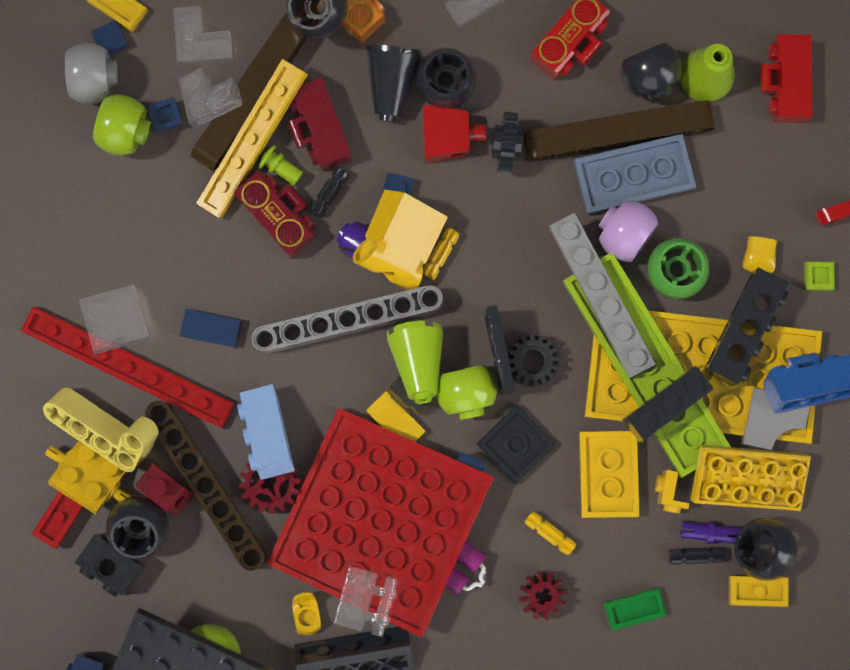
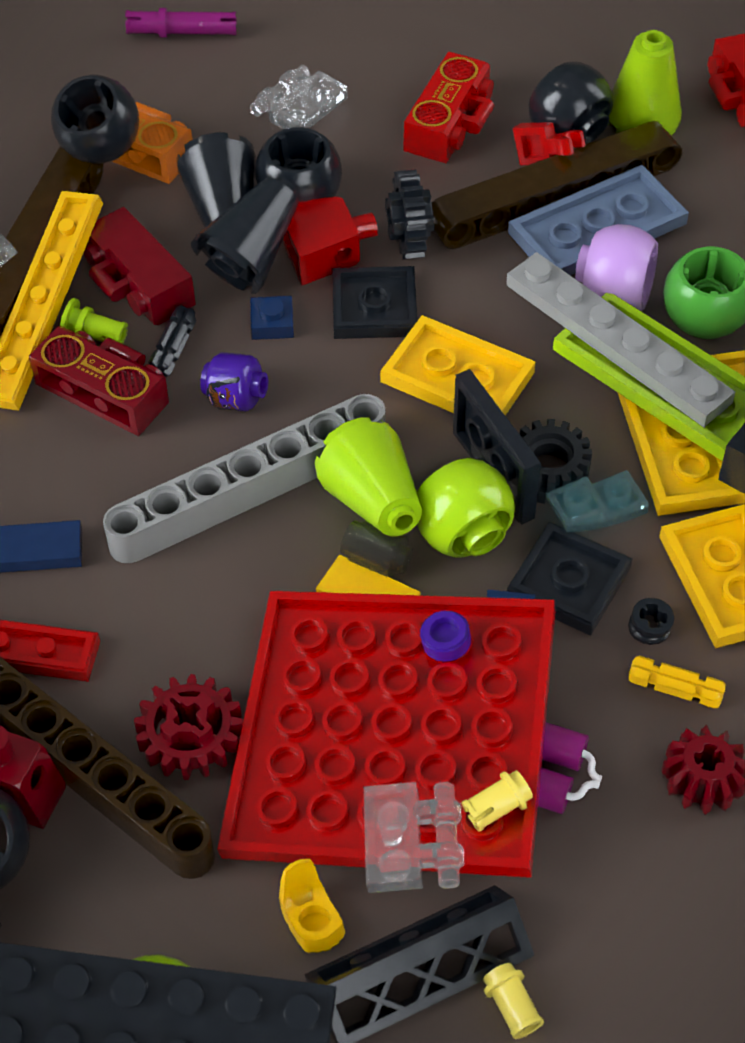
camera: 15 degrees left, 30 degrees down
light blue brick [237,384,295,480] -> none
yellow piece [353,190,448,290] -> none
yellow axle [423,228,459,280] -> none
none -> black cone [191,176,299,294]
none -> black tile [332,266,418,339]
none -> yellow plate [380,315,536,416]
none -> dark purple tile [420,611,471,662]
none -> light yellow pin [461,770,533,832]
none -> red plate [513,122,586,166]
none -> clear light blue slope [546,470,649,532]
none -> black bush [628,598,675,645]

